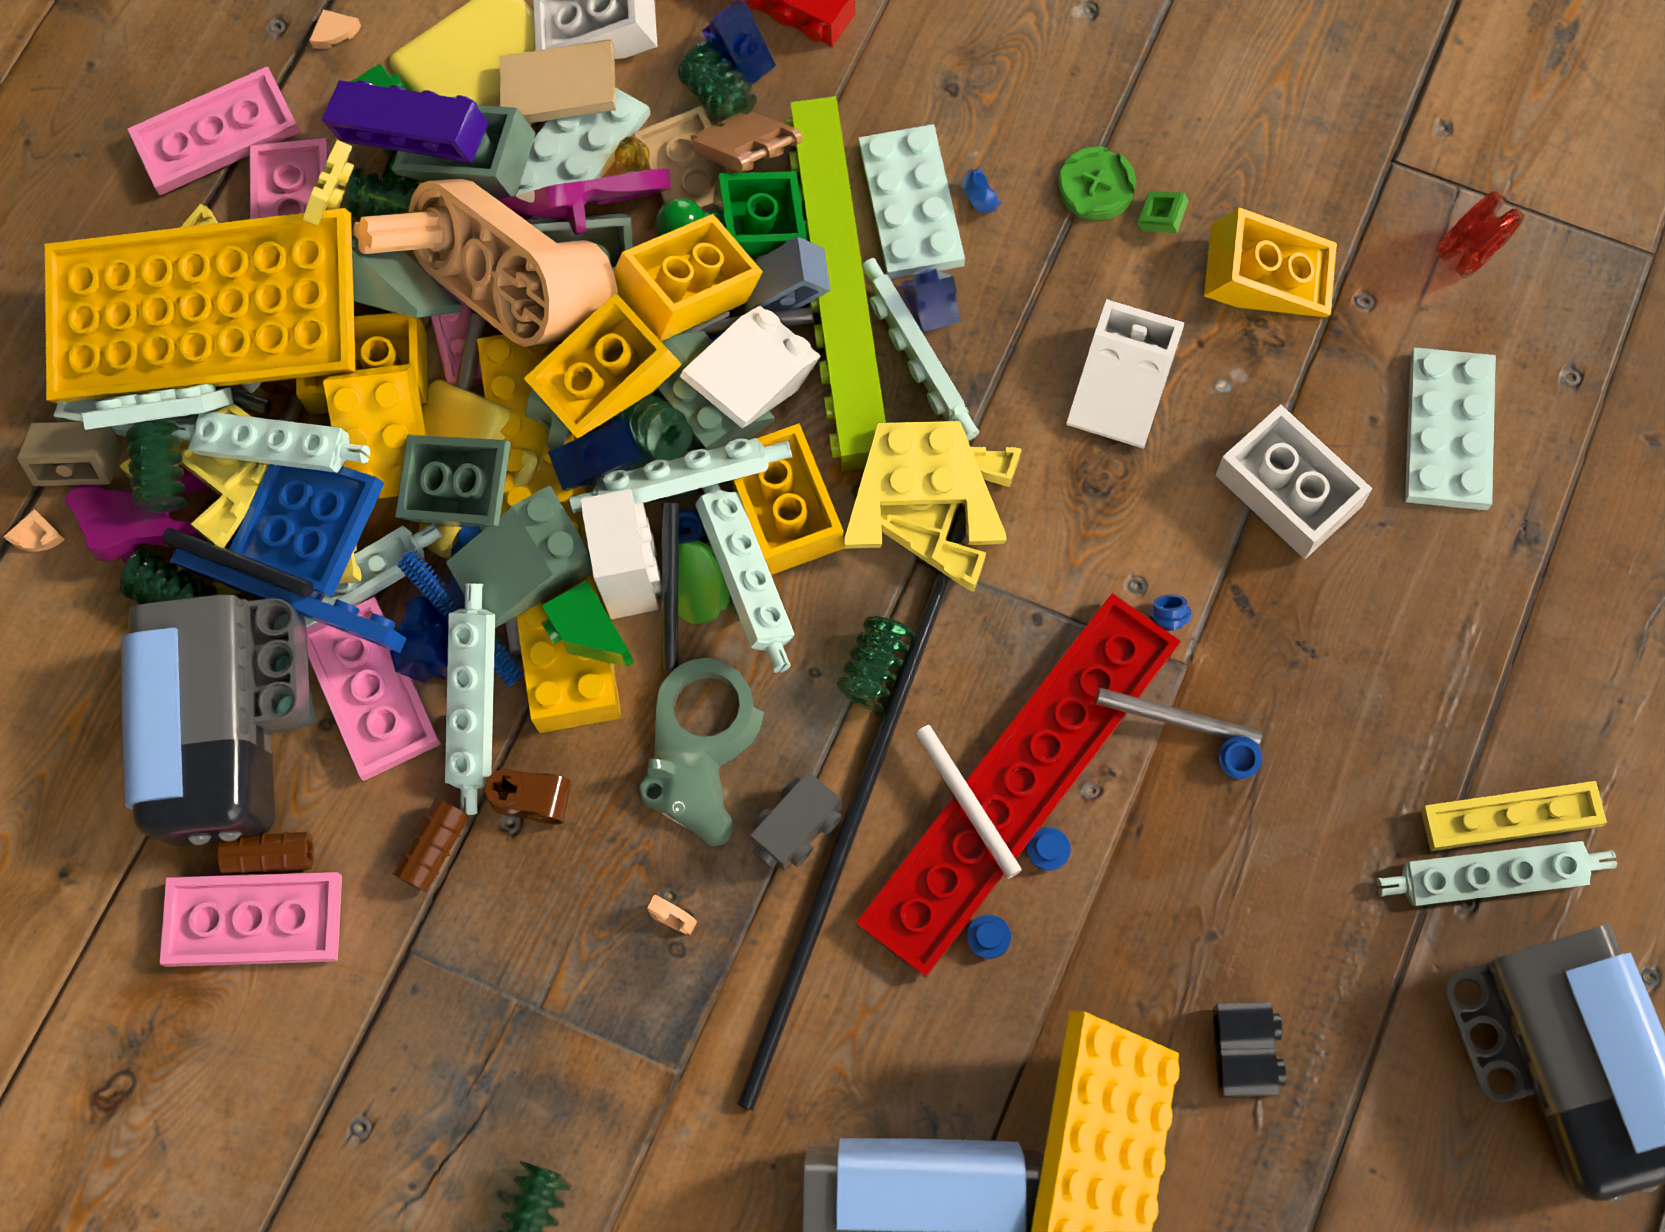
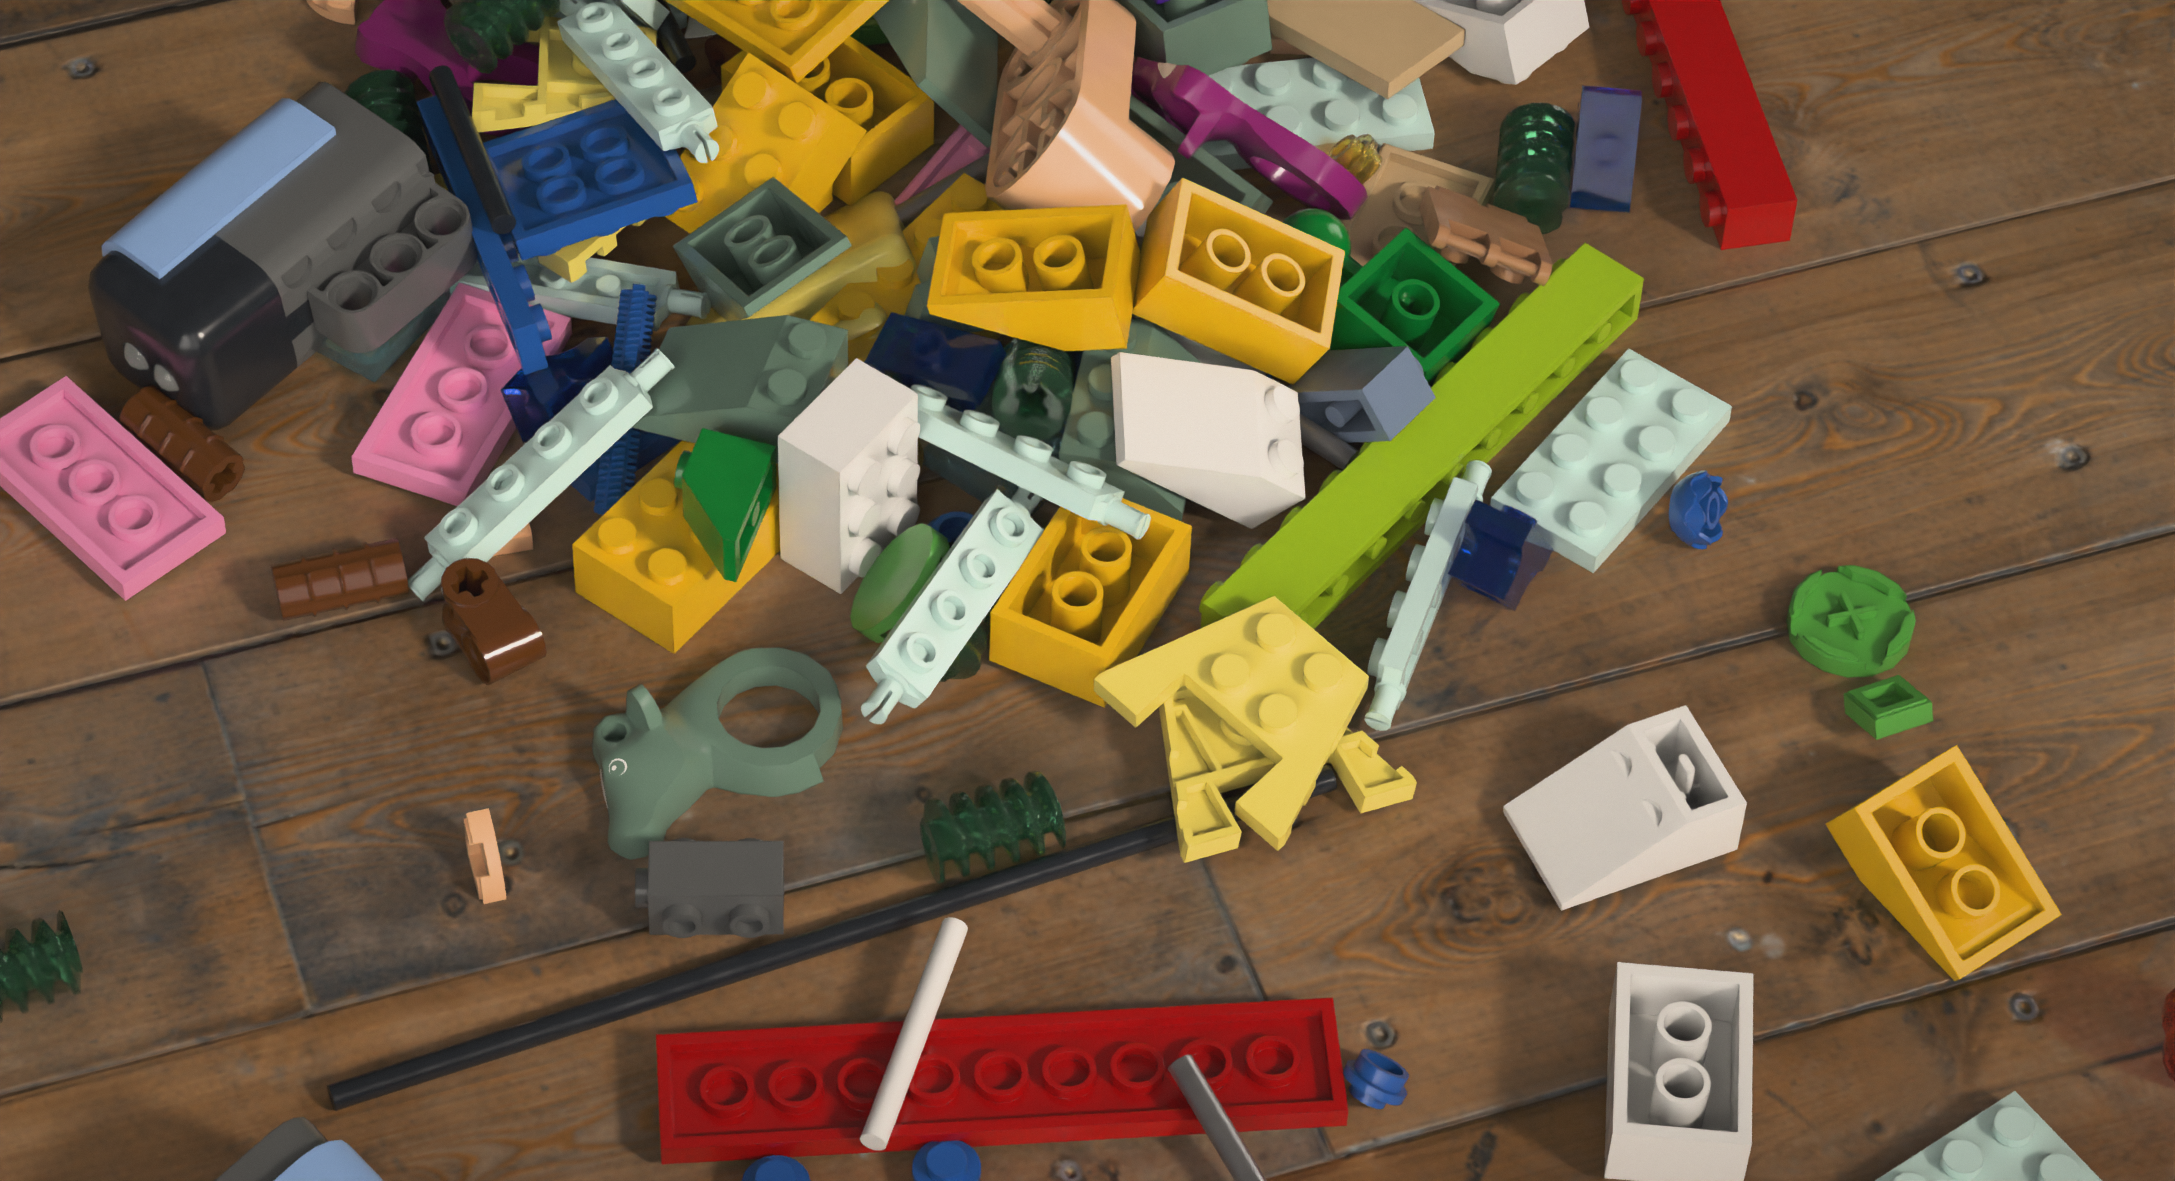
camera: 40 degrees right, 20 degrees down
black bar [661,502,679,671] -> none

